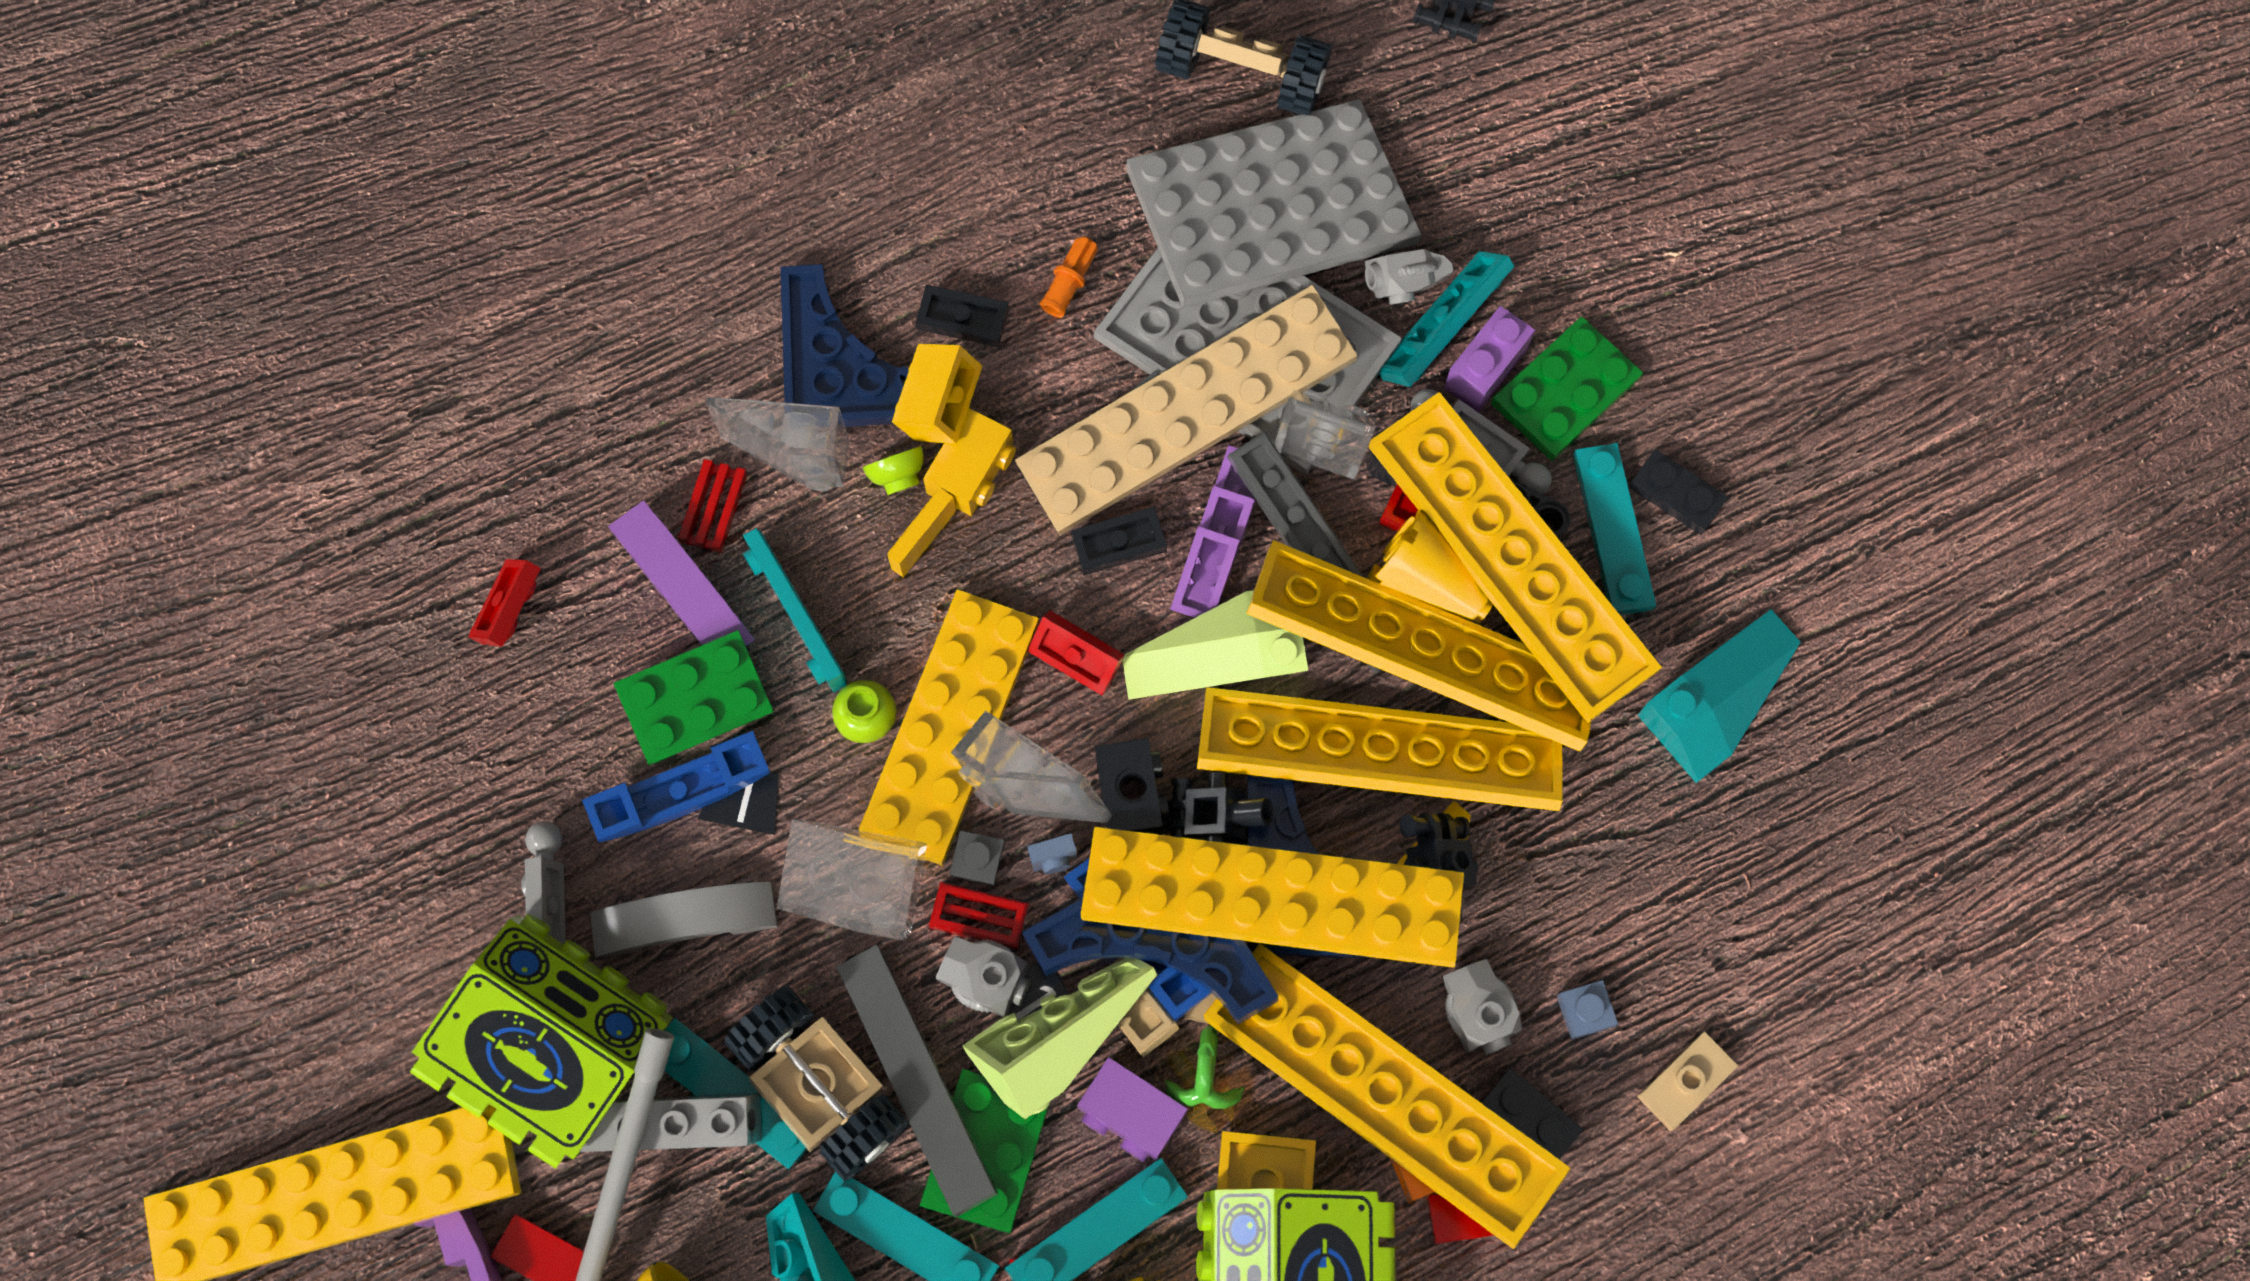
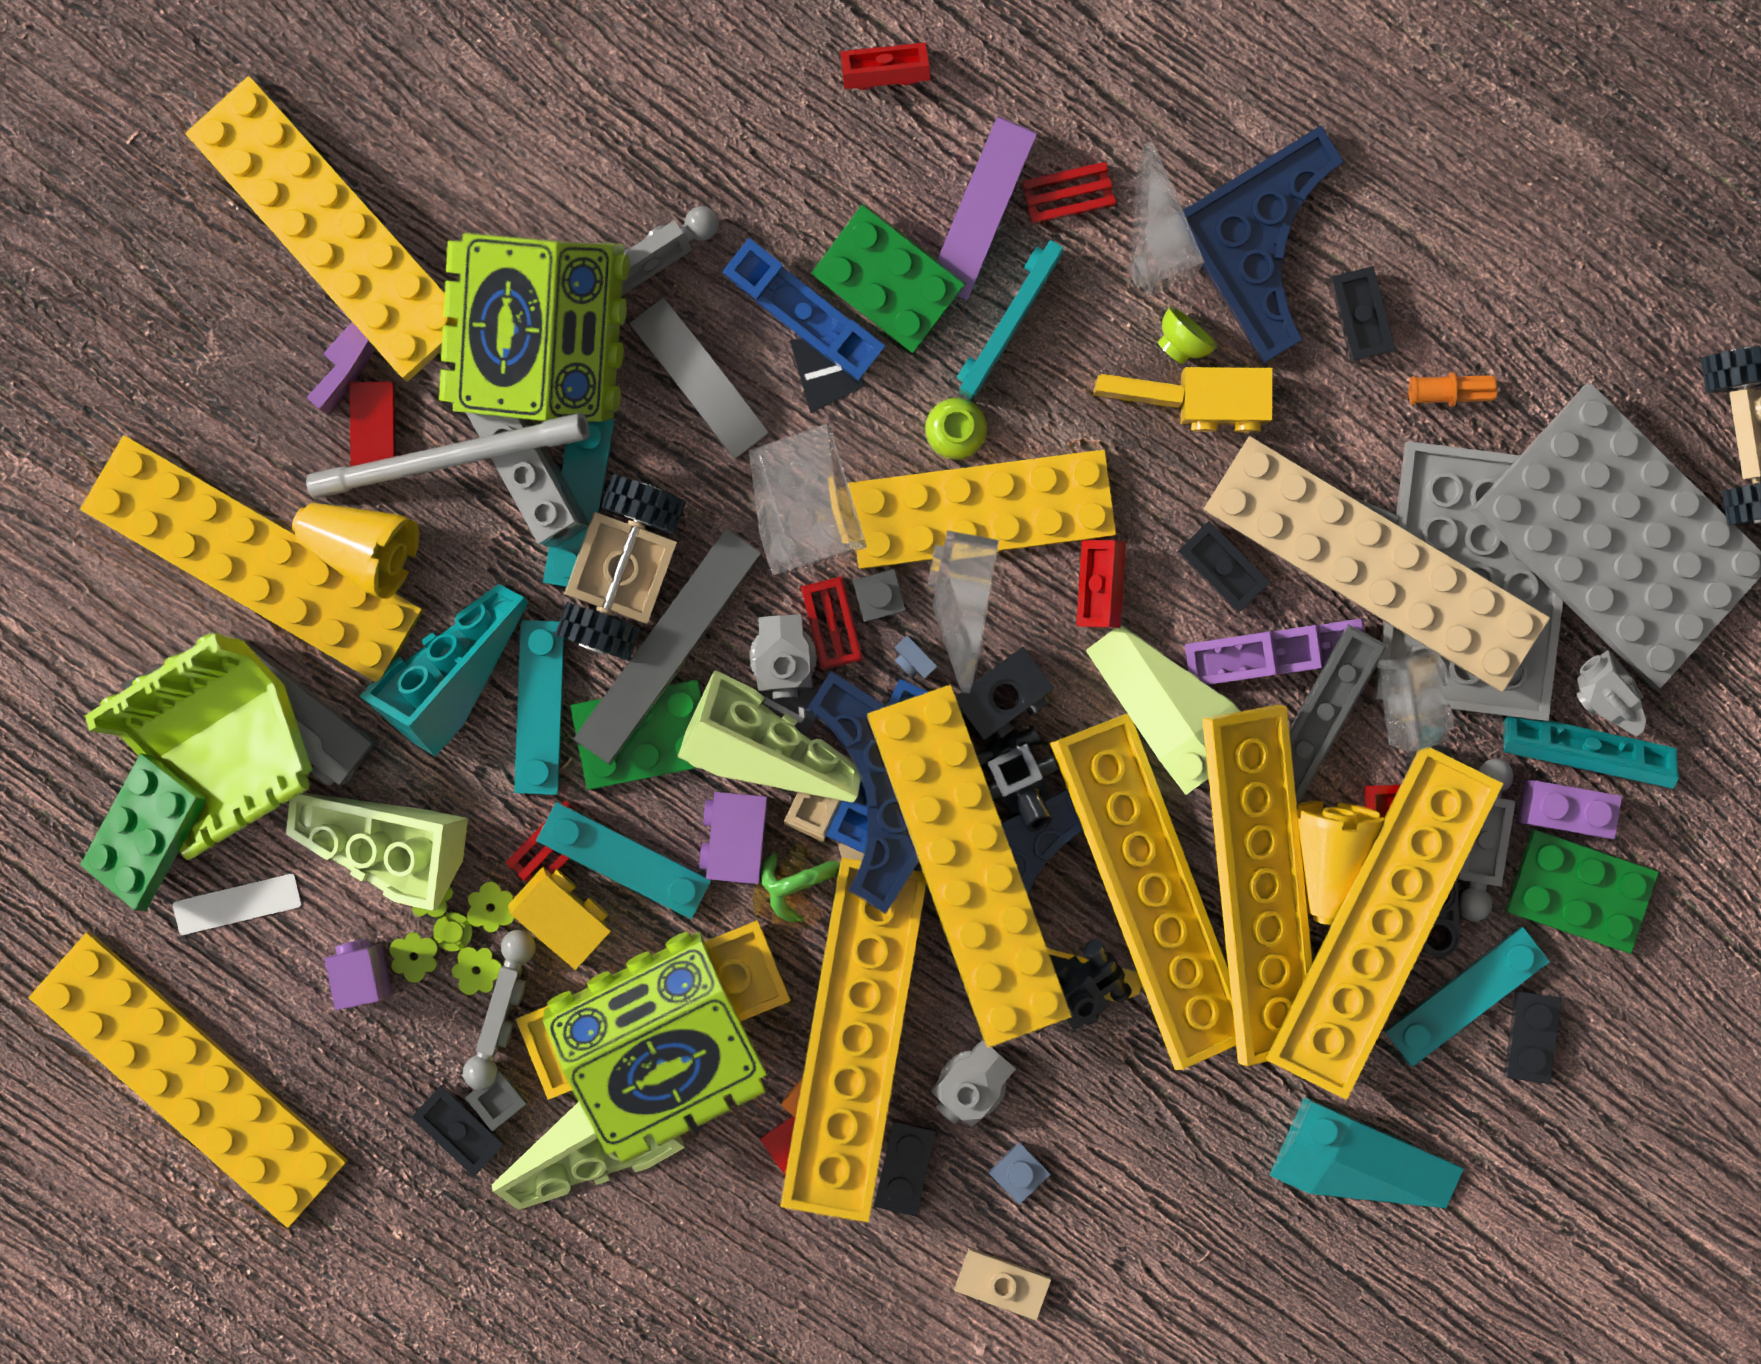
camera: 60 degrees right, 15 degrees up
yellow brick [892,344,982,444] -> none

